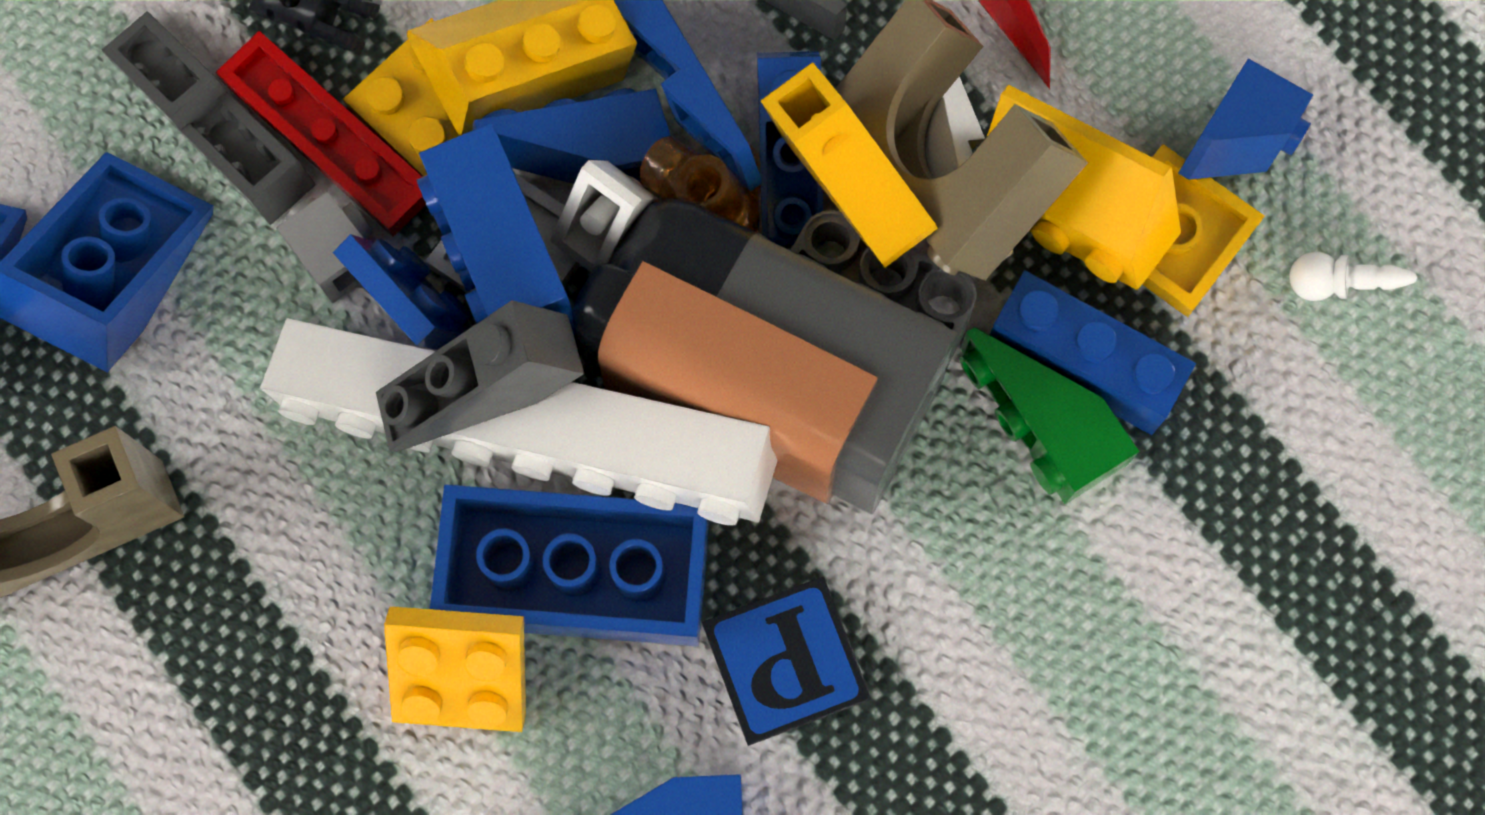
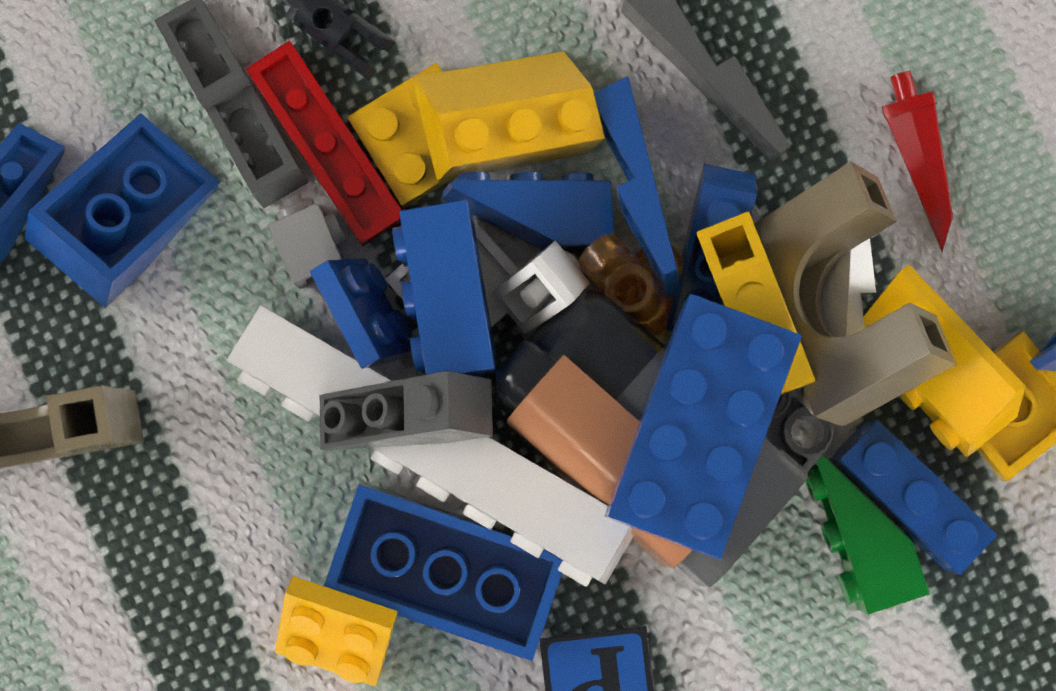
camera: 15 degrees right, 10 degrees up
none -> blue brick [604,293,802,560]

